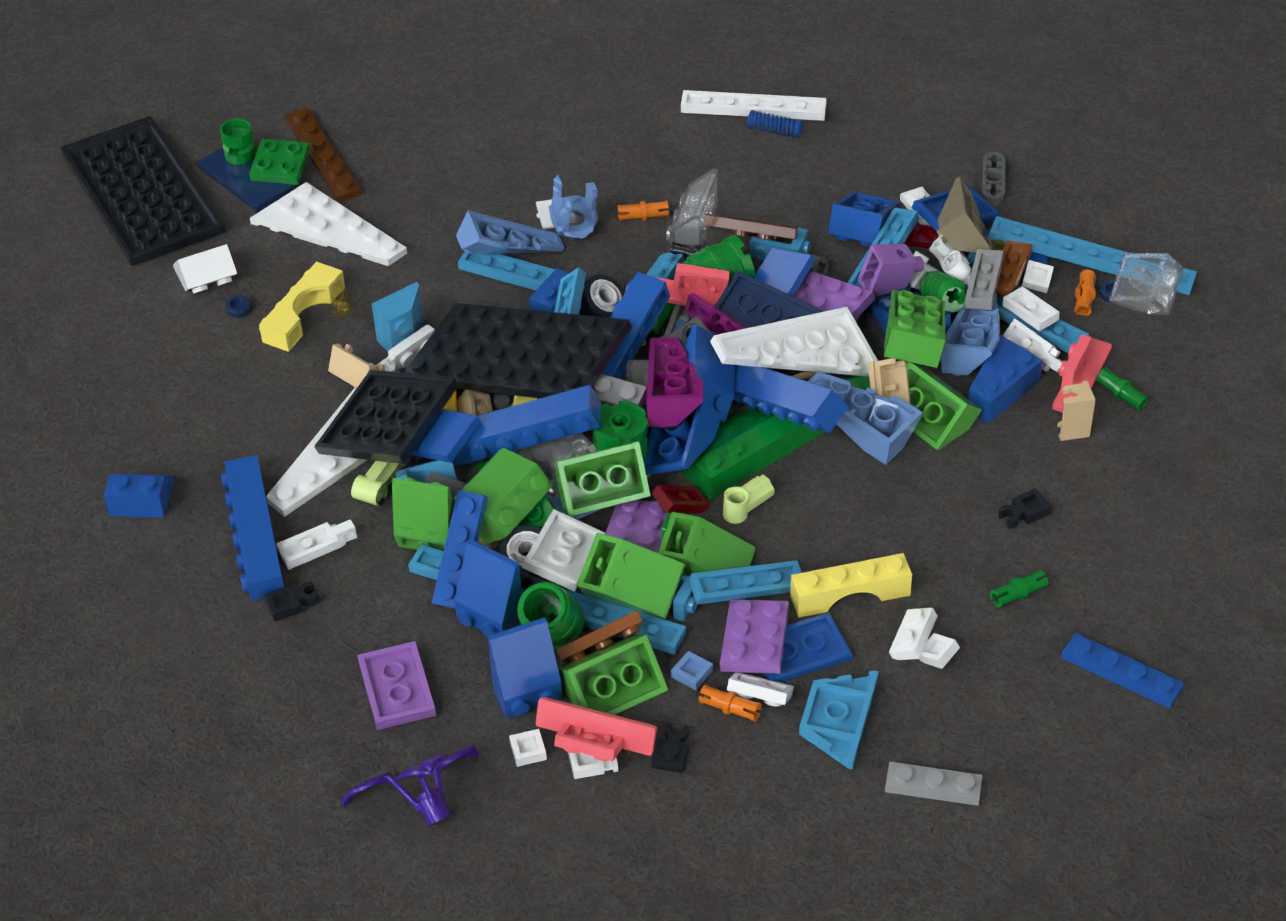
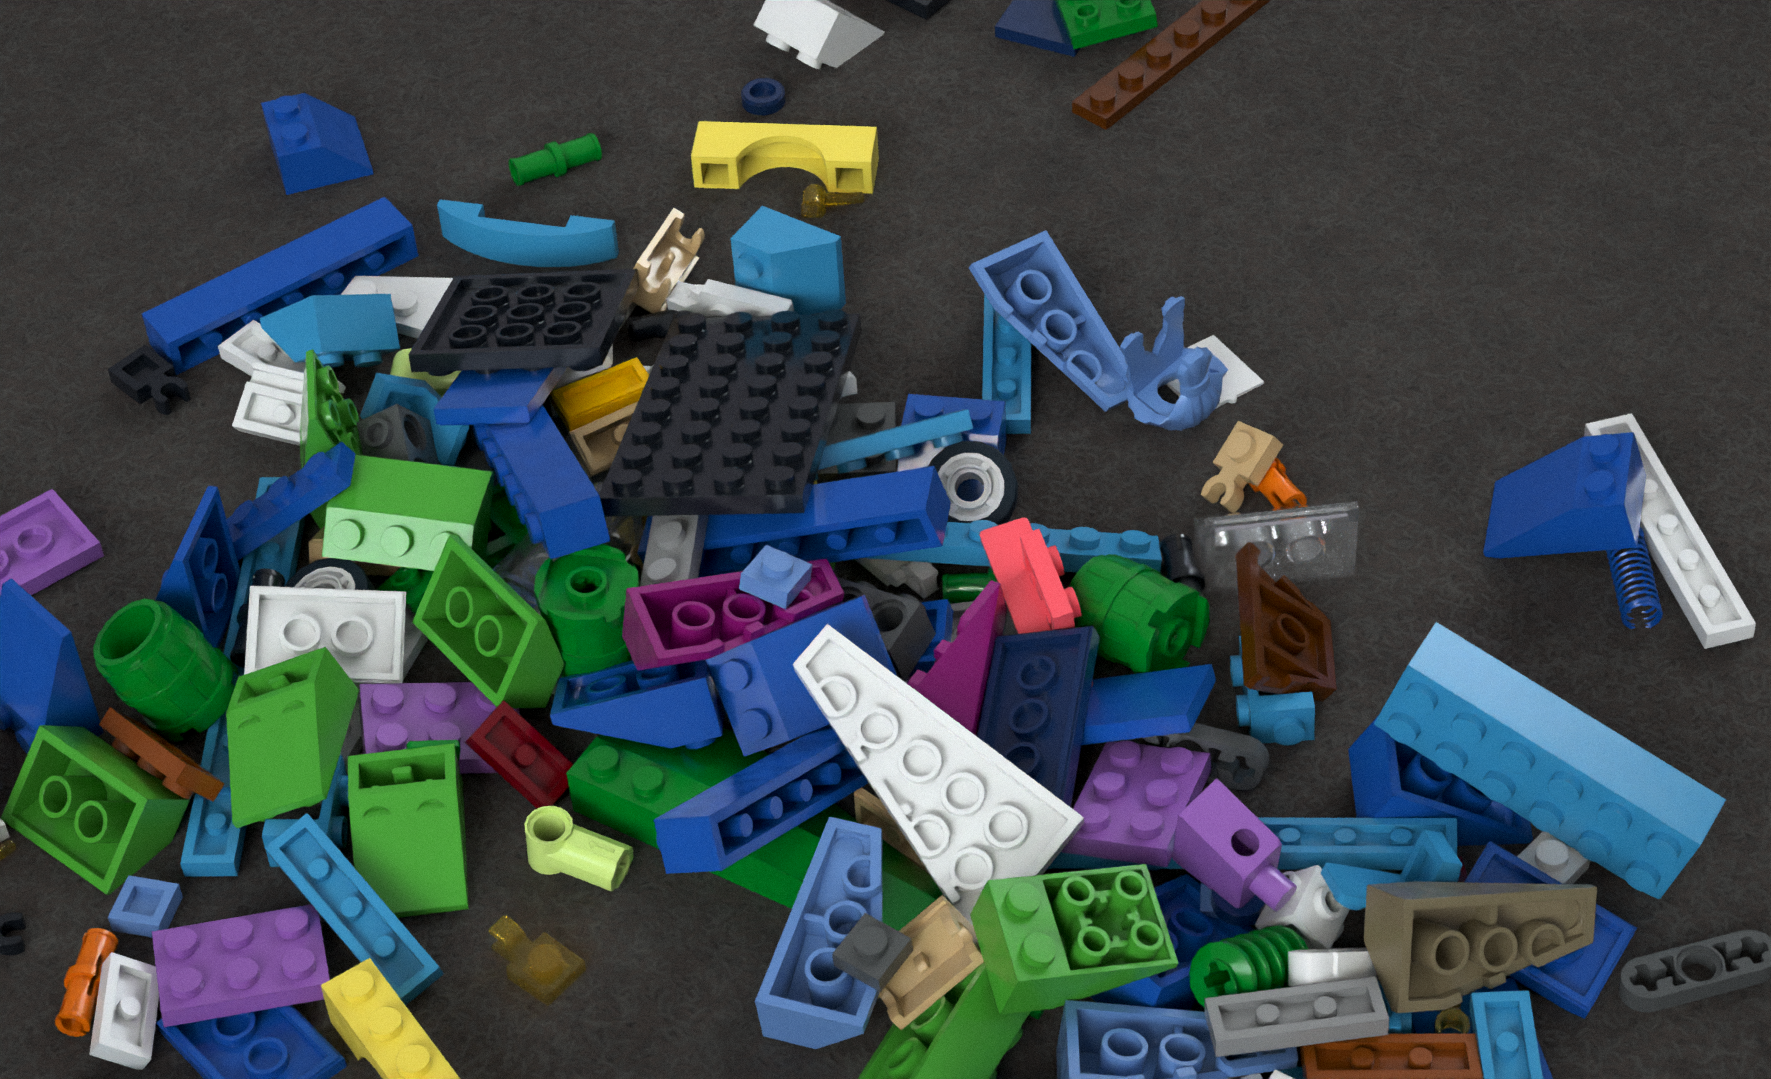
camera: 70 degrees right, 0 degrees up
white wing [250,182,407,266] -> none
none -> white plate [232,361,346,446]
none -> dark azure slope [260,294,400,368]
none -> dark azure slope [437,199,619,267]
none -> clear yellow plate [488,915,586,1006]
none -> green pin [508,133,602,186]
none -> medium blue plate [739,545,813,609]
none -> dark grey plate [832,913,913,992]
none -> tan plate [1201,421,1283,513]
none -> dark azure bracket [1321,829,1463,910]
none -> dark azure brick [1374,622,1726,899]
none -> blue slope [1483,432,1646,558]

